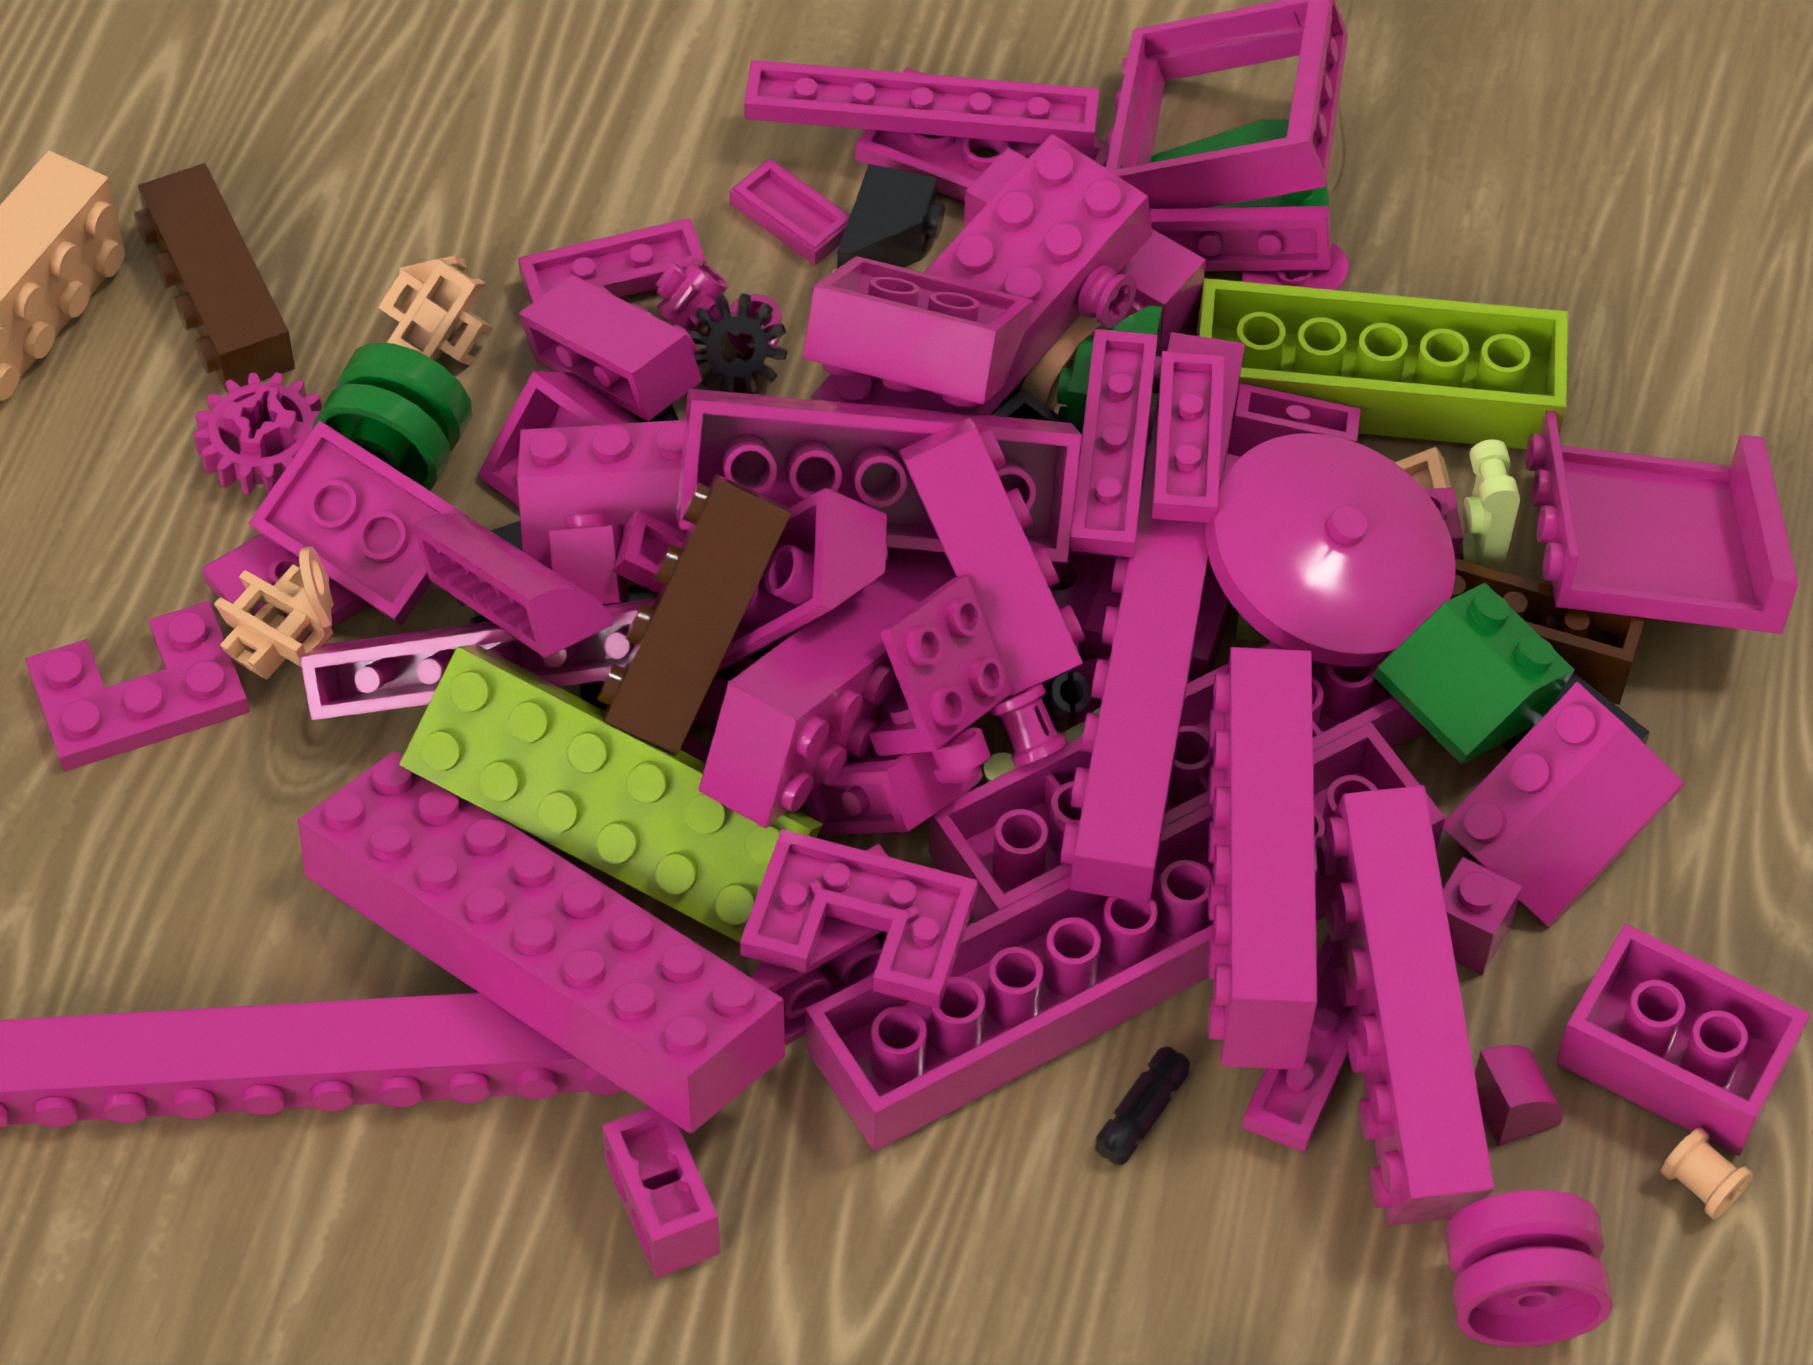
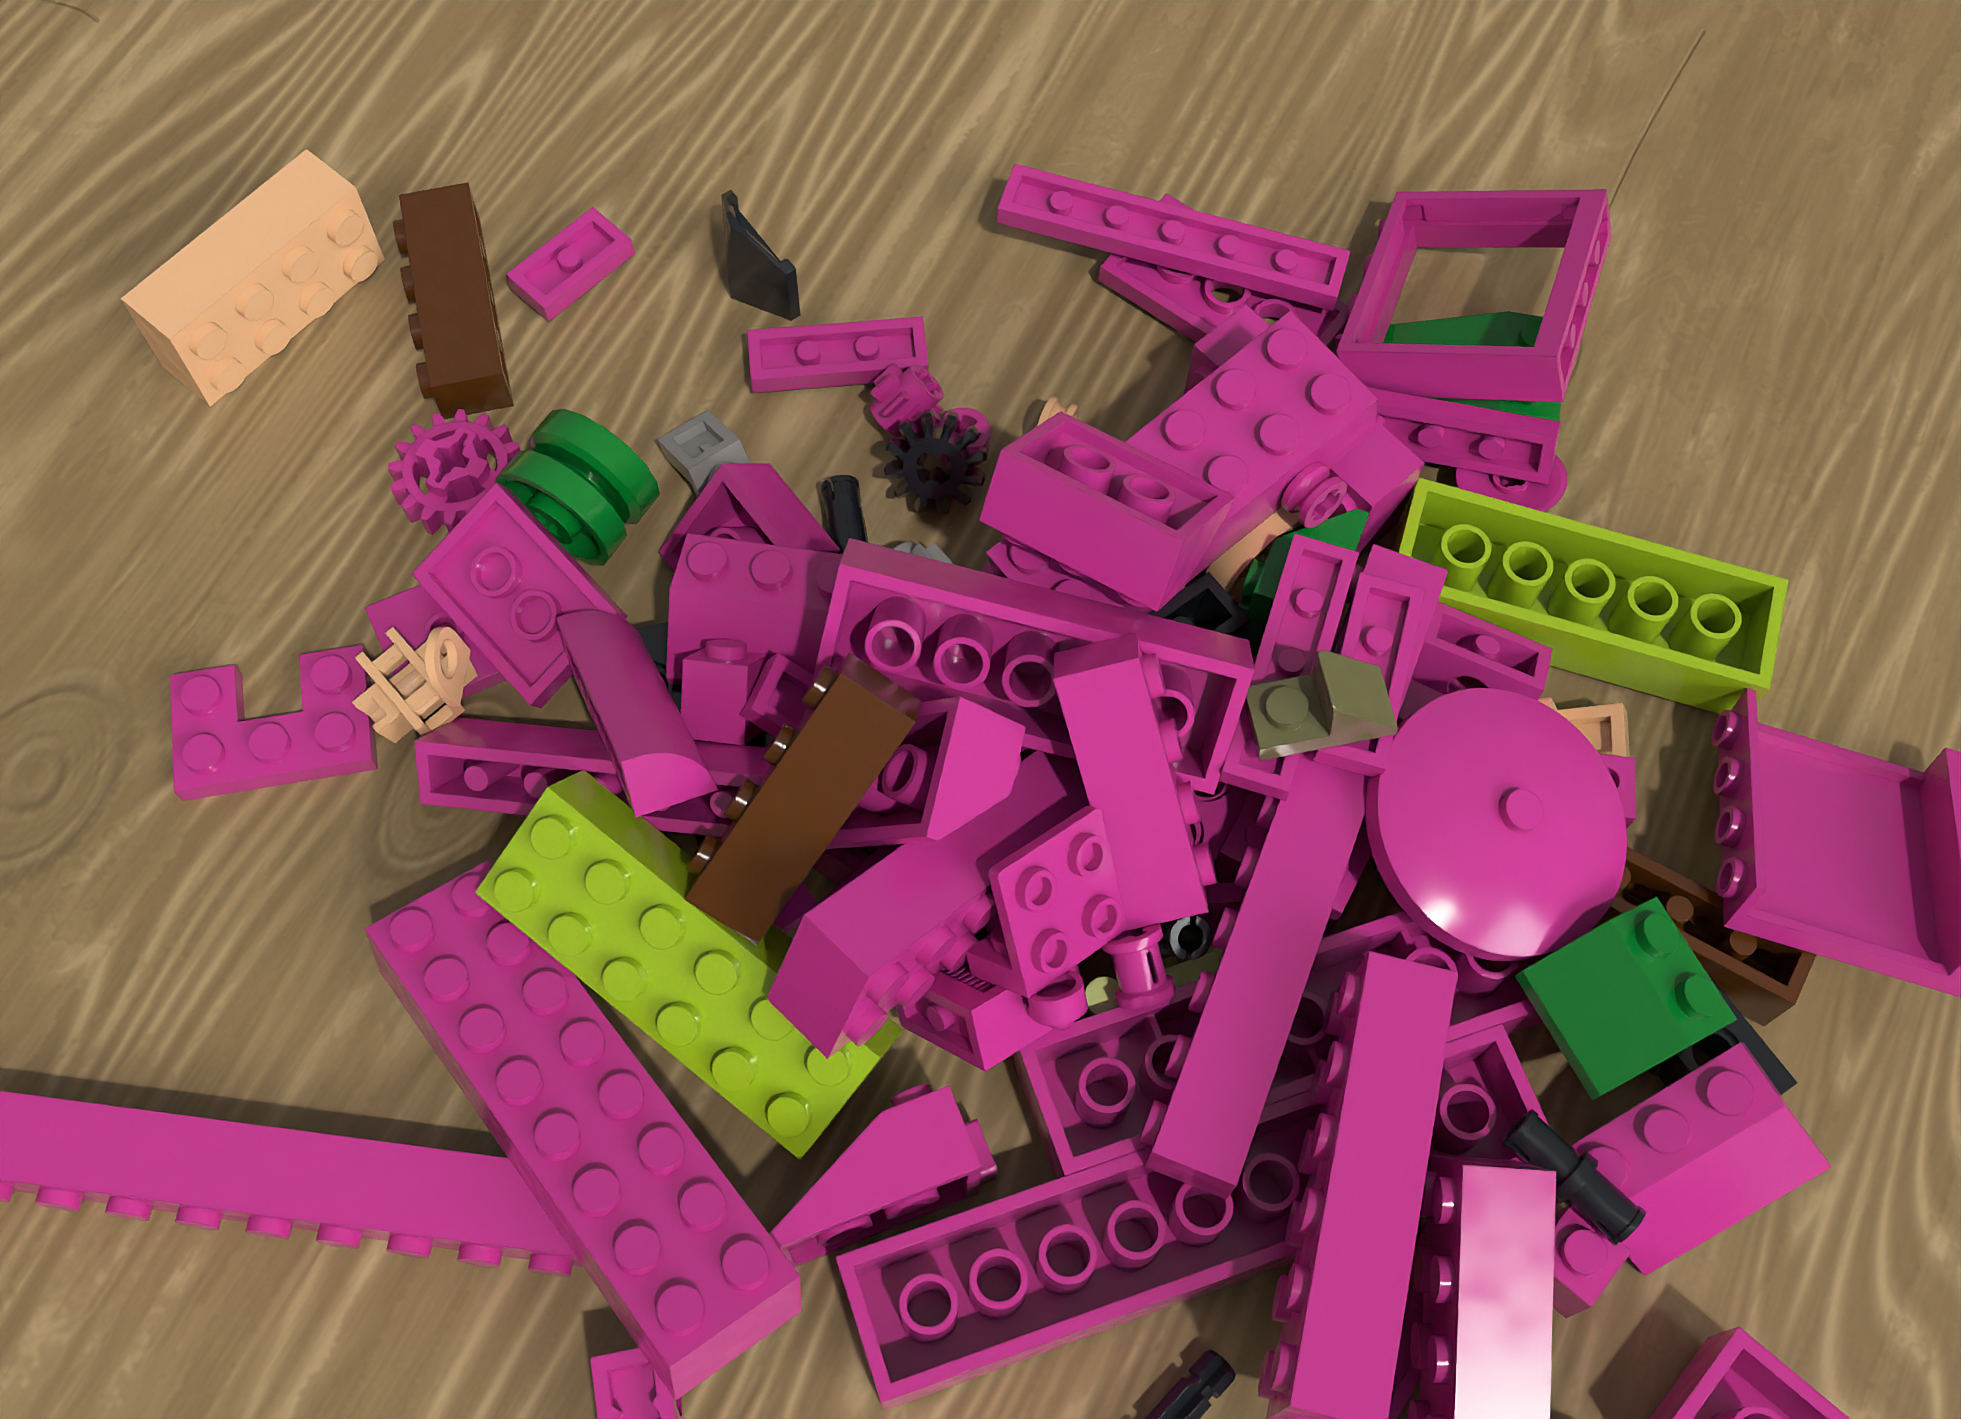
camera: 10 degrees right, 10 degrees up
light nougat piece [378,255,494,366] -> none
dark pink brick [518,274,702,421] -> none
dark pink tile [729,158,850,265] -> none
dark pink plate [740,829,978,1008] -> none
black slope [837,164,945,269] -> none
yellowish green plate [1459,439,1520,572] -> none
none -> dark pink plate [506,207,635,322]
none -> light grey bracket [657,410,750,497]
none -> black slope [721,190,801,321]
none -> olive slope [1244,650,1398,761]
none -> black pin [1501,1109,1646,1246]

